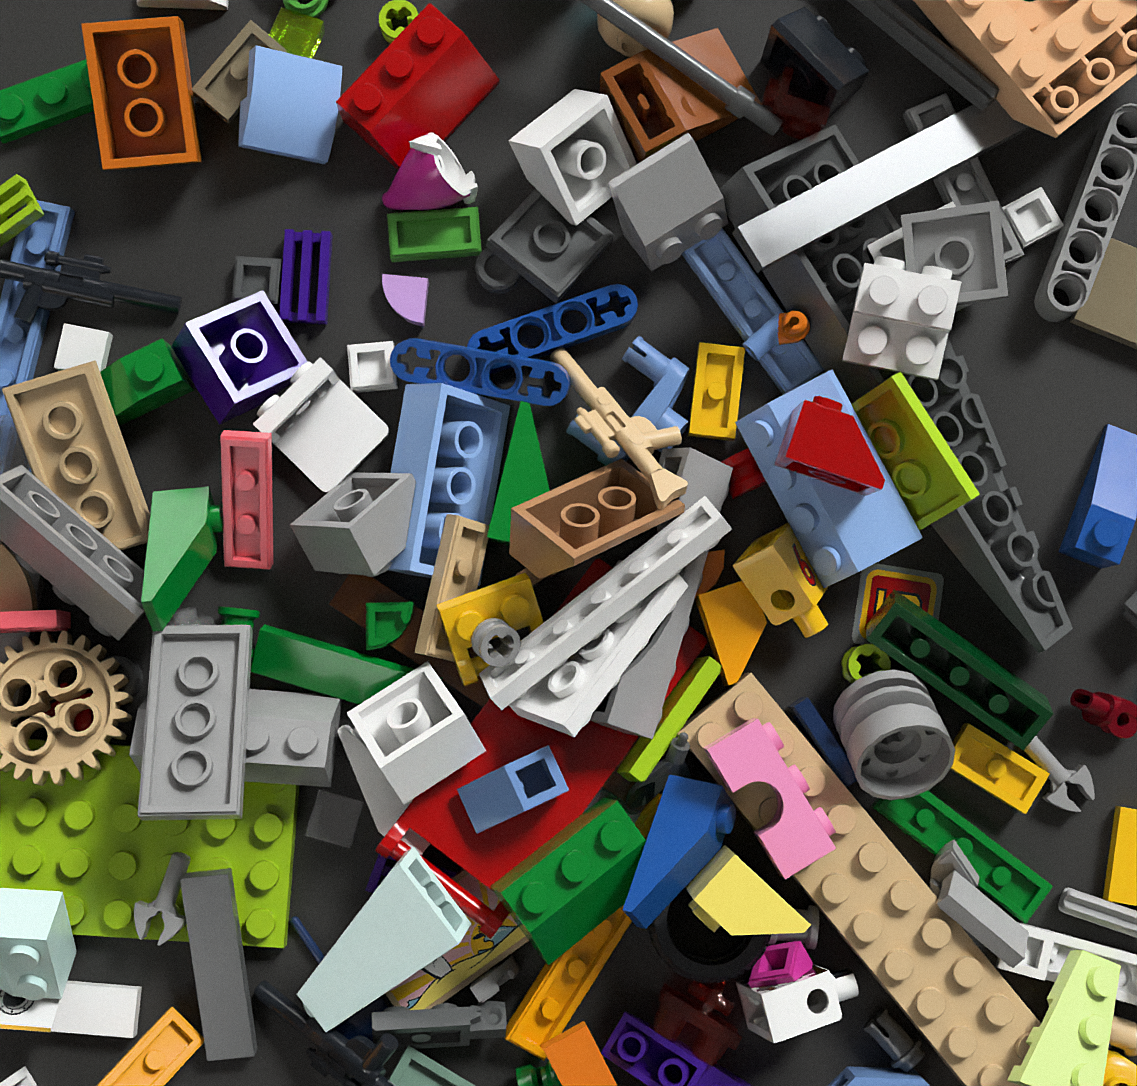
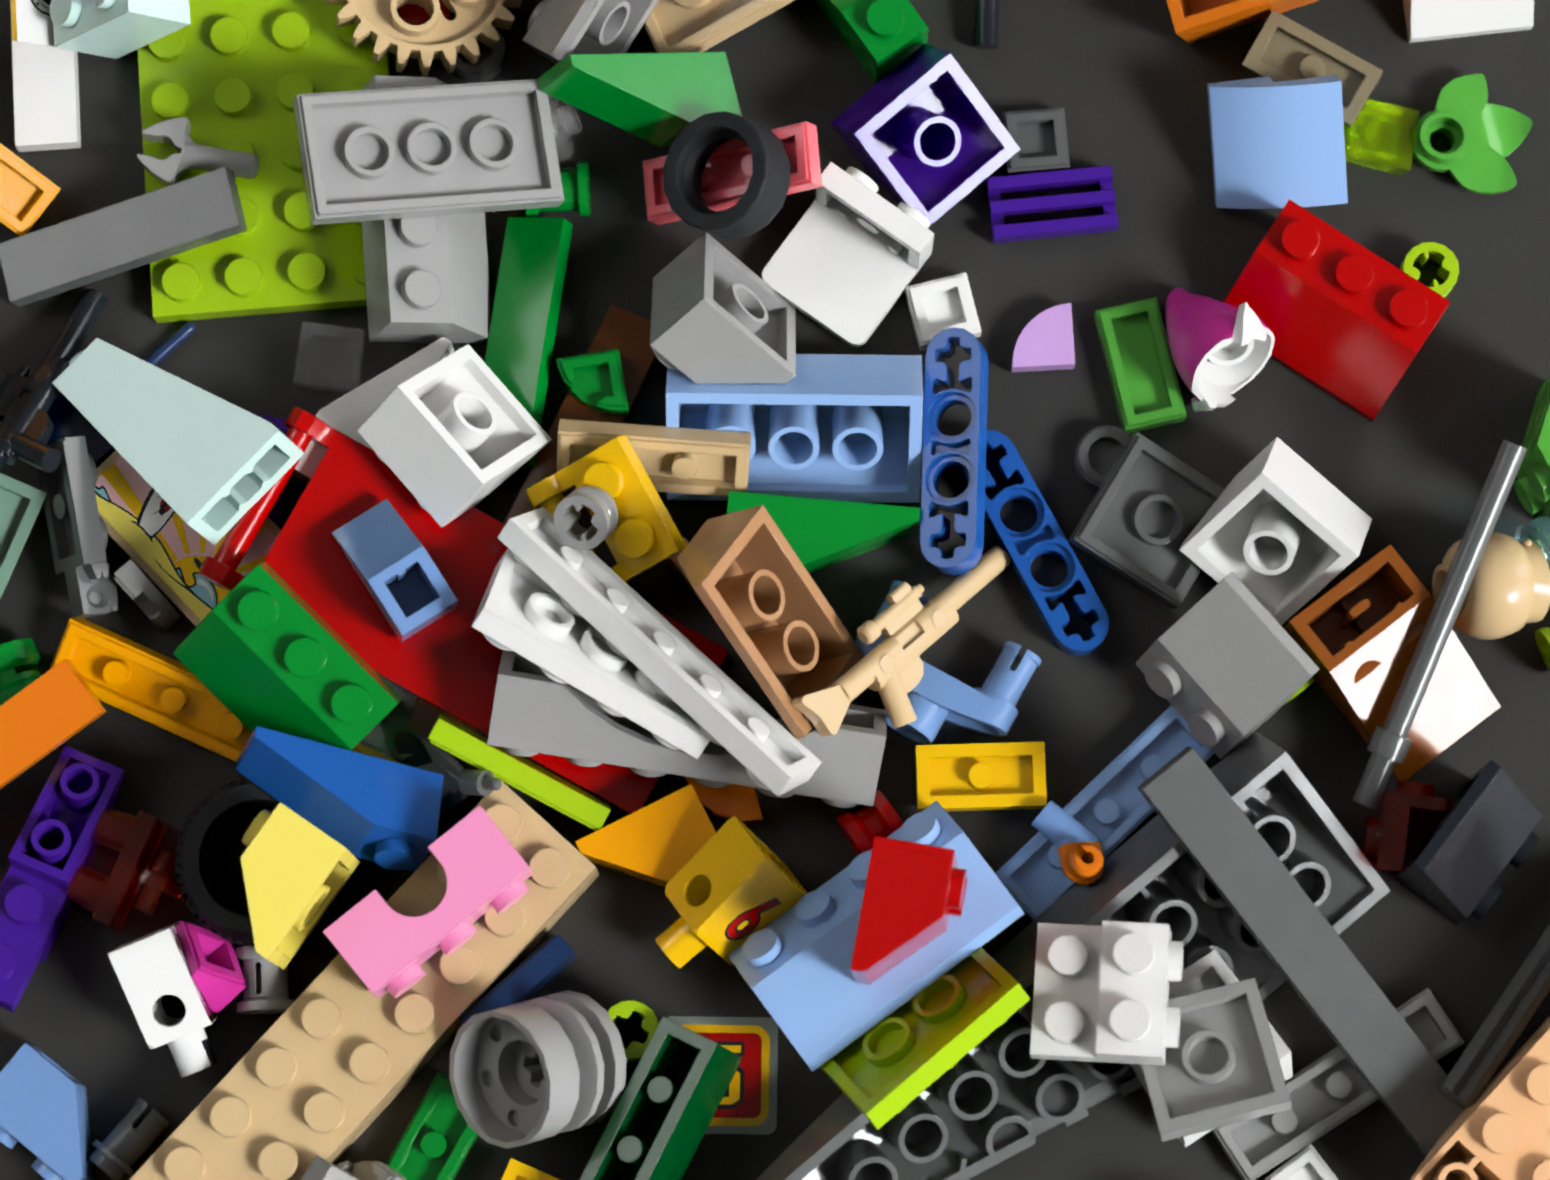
camera: 85 degrees right, 5 degrees down
none -> black tyre [664,111,790,239]

